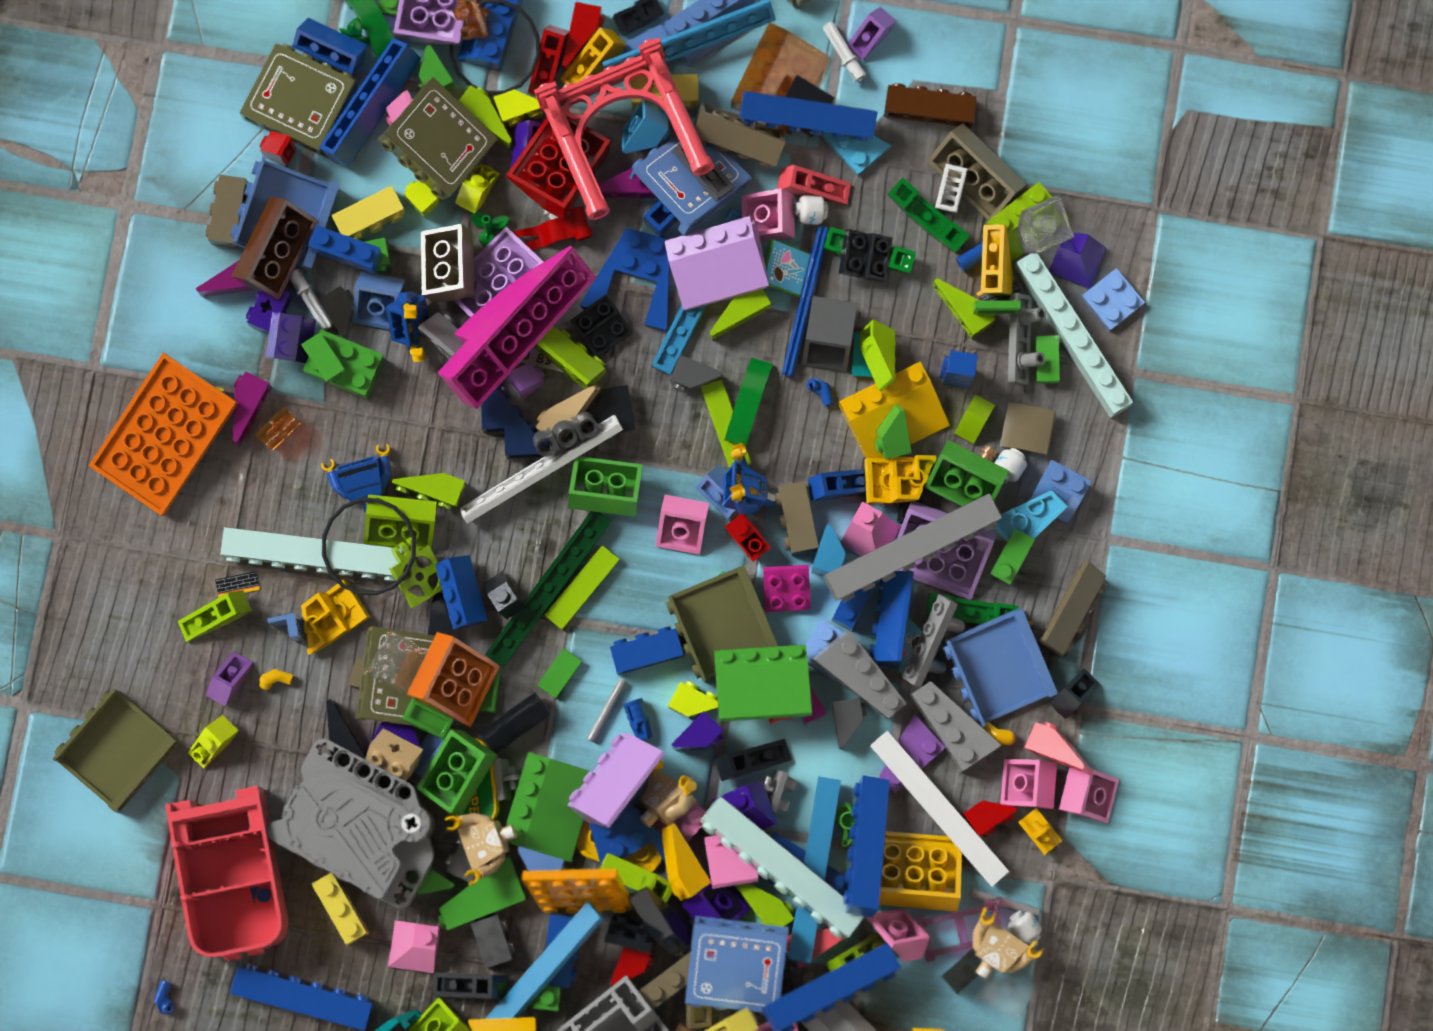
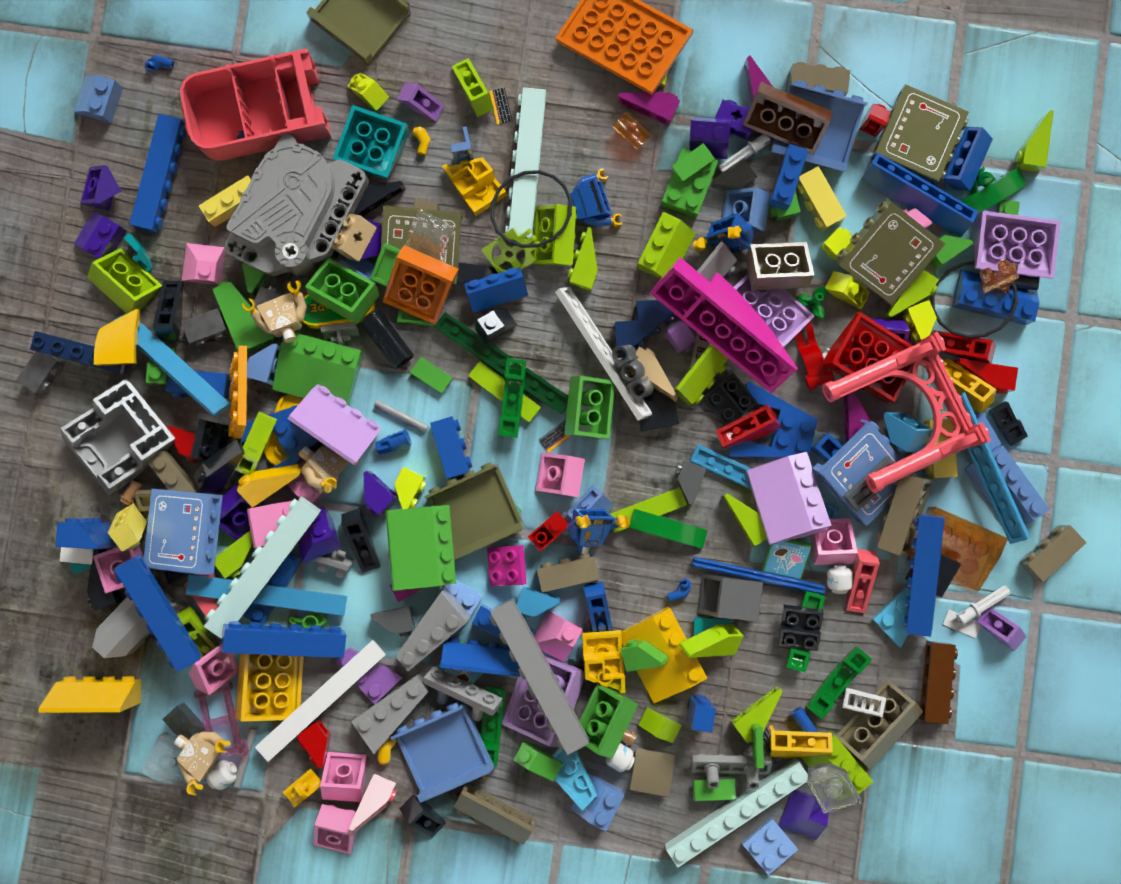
camera: 90 degrees right, 5 degrees up
none -> teal slope [333,105,410,179]
none -> green slope [498,358,527,438]
none -> black sticker [539,420,570,453]
none -> lime slope [636,212,696,279]
none -> red slope [716,405,781,448]
none -> white sticker [943,610,981,638]

